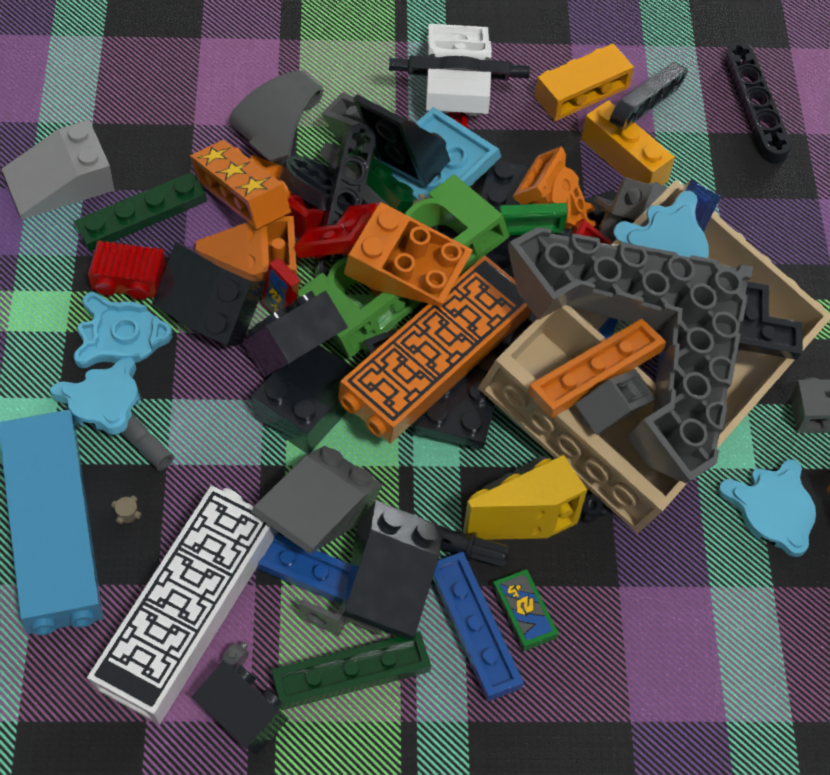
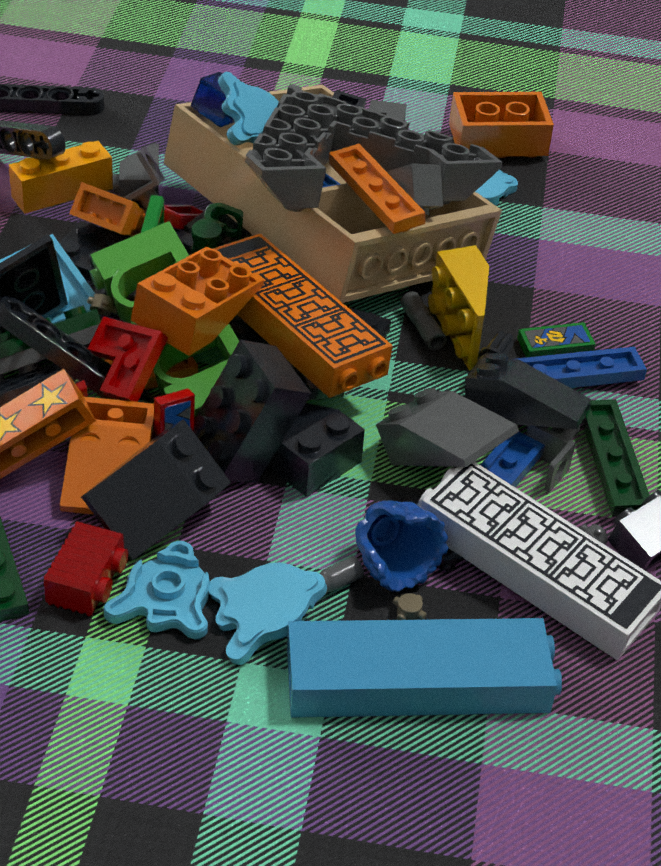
camera: 80 degrees left, 15 degrees down
none -> blue hair [355,501,448,592]

